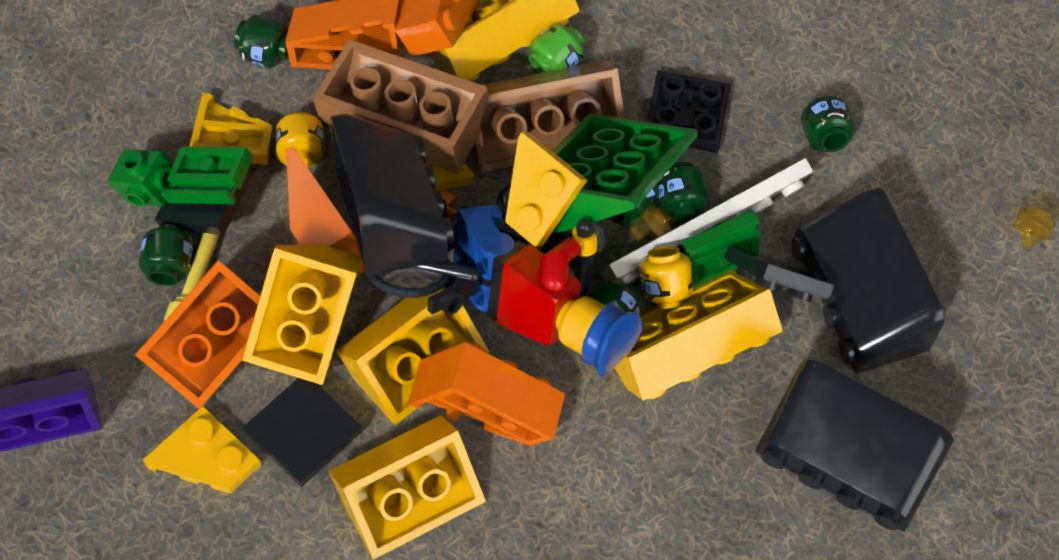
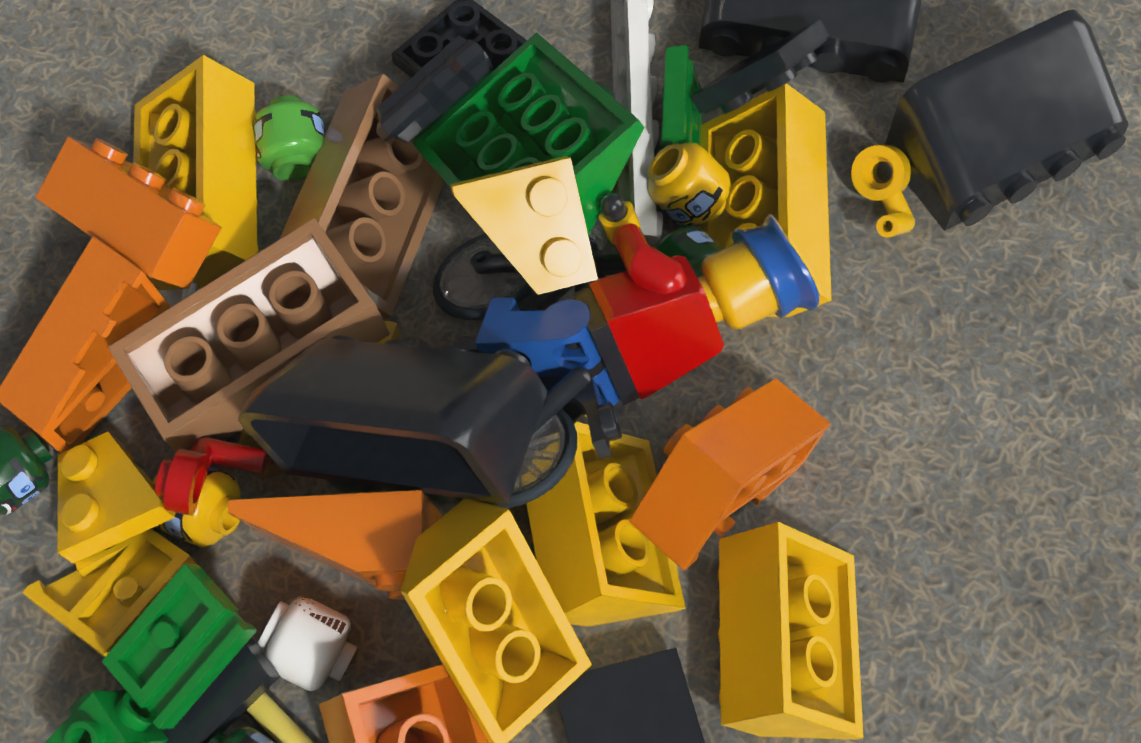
camera: 55 degrees left, 0 degrees up
none -> yellow wing [57,431,175,564]
none -> red plate [155,437,269,516]
none -> white head [257,596,357,691]
none -> black rock [376,36,493,144]
none -> yellow plate [851,145,915,238]

